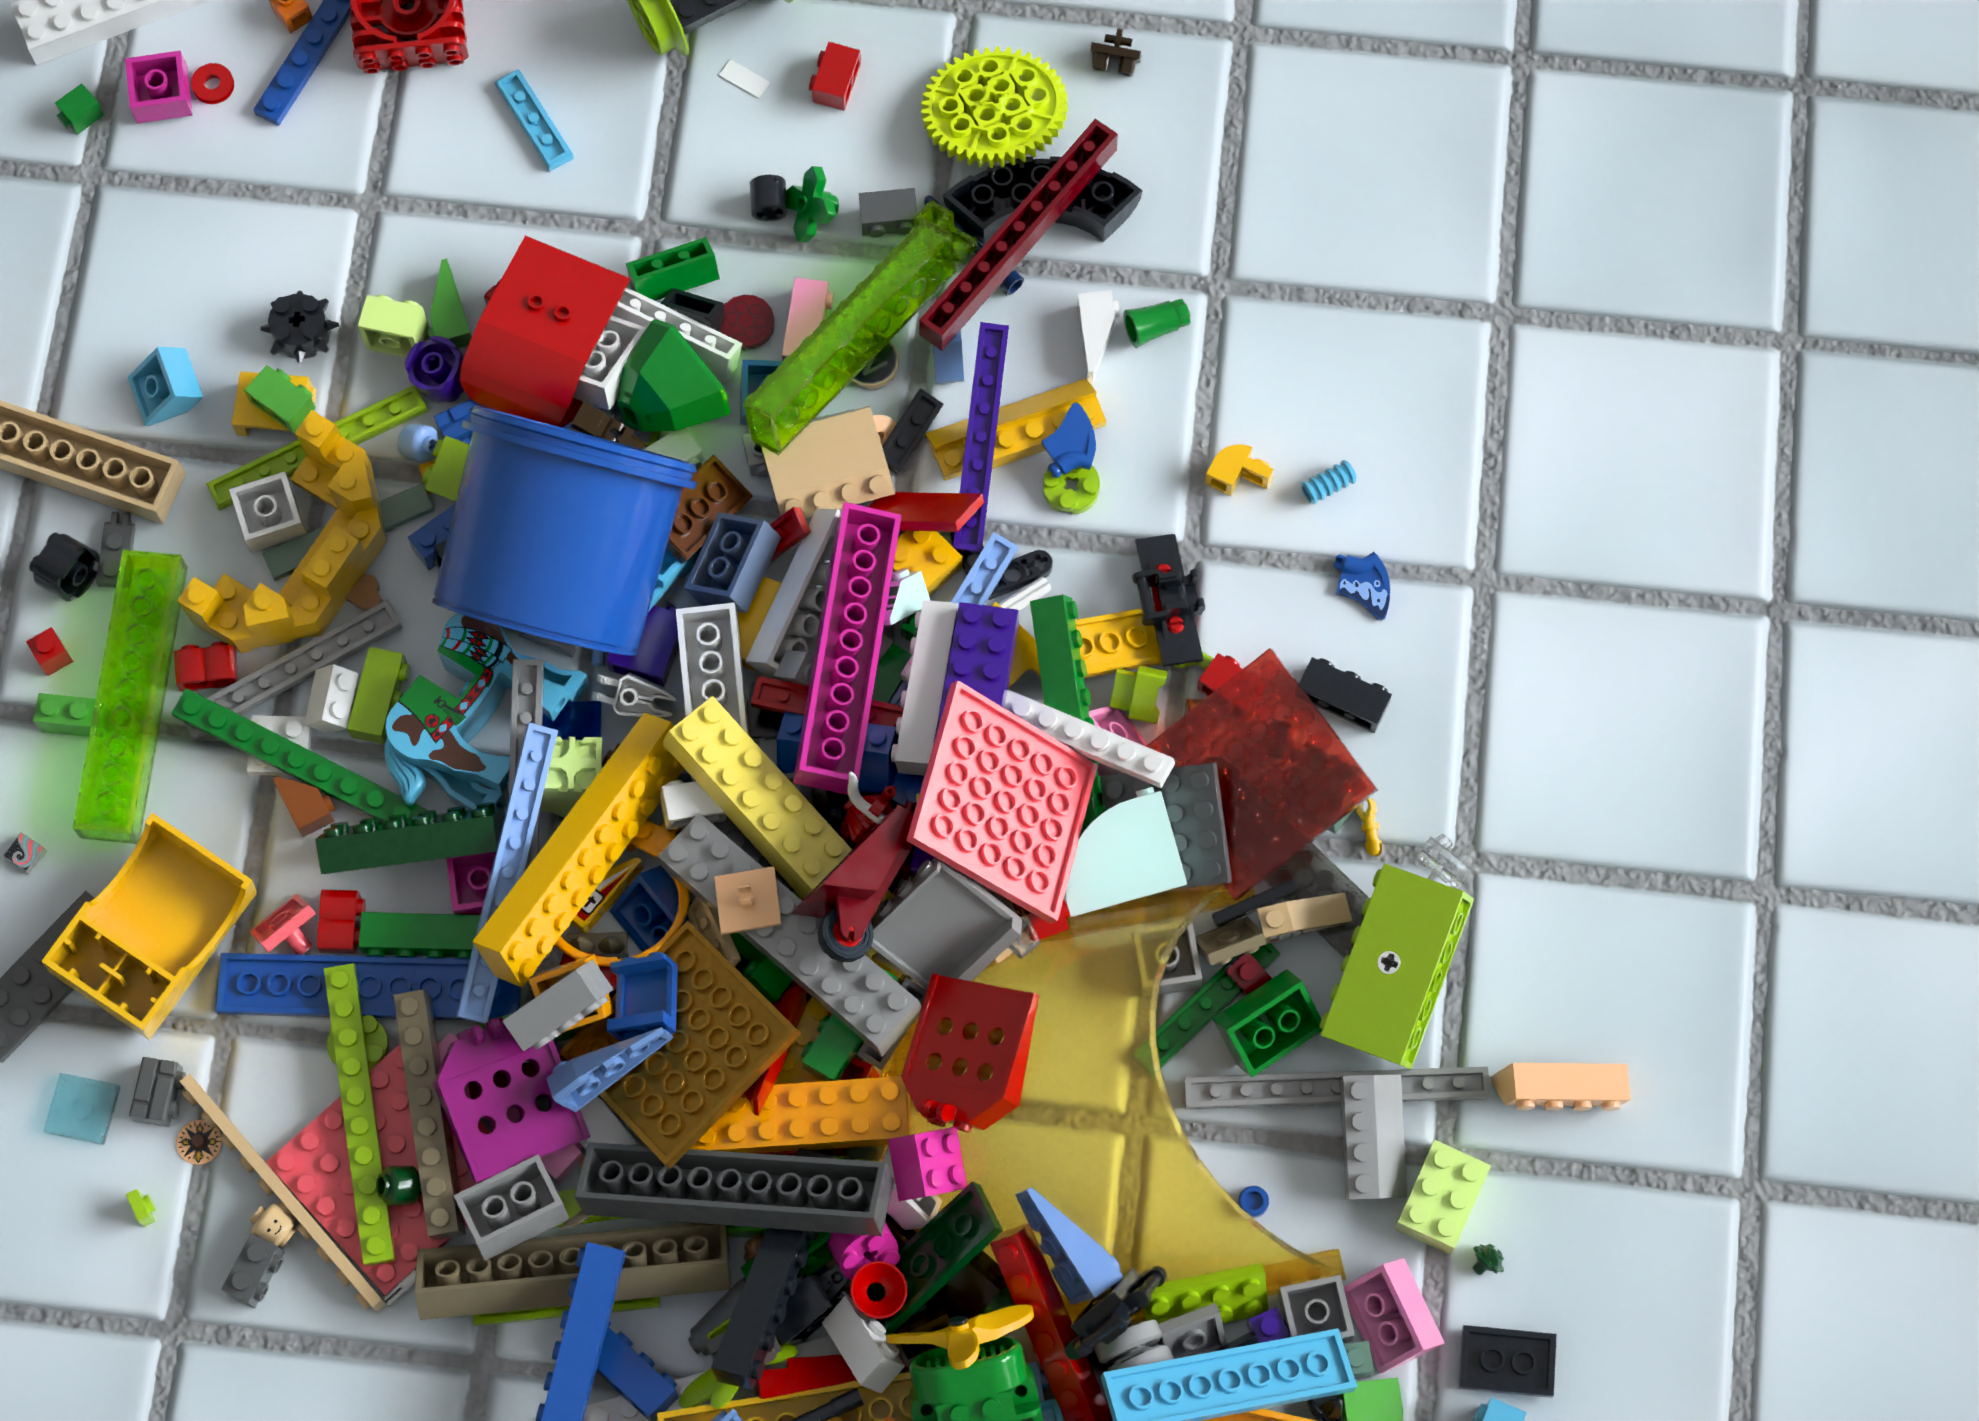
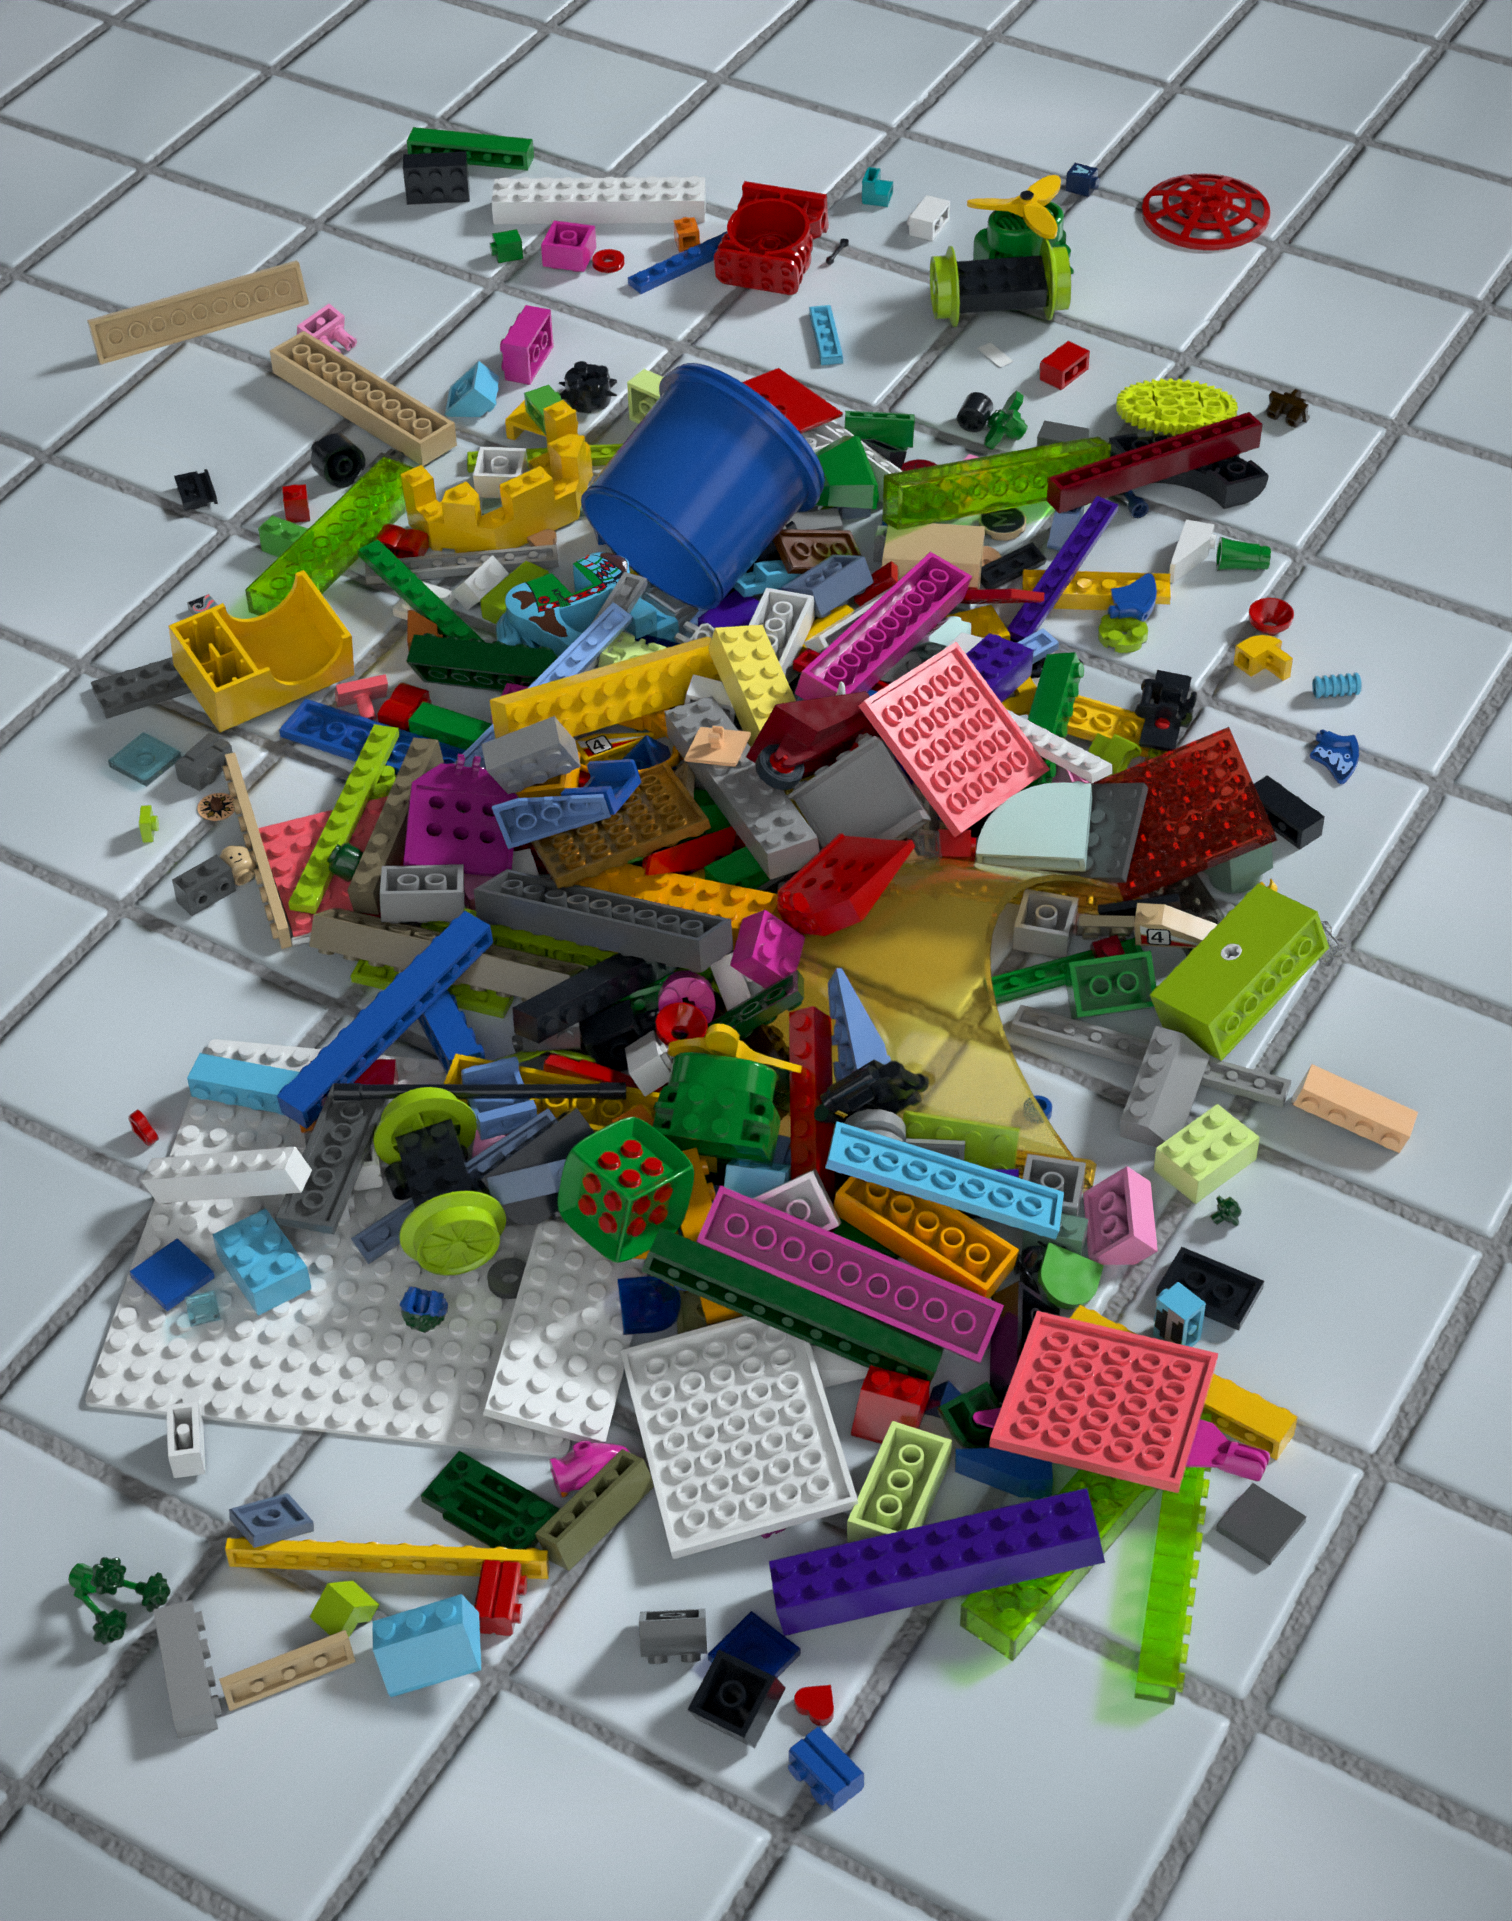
camera: 25 degrees right, 25 degrees down
none -> dark pink brick [500,305,554,385]
none -> red piece [1248,598,1294,636]

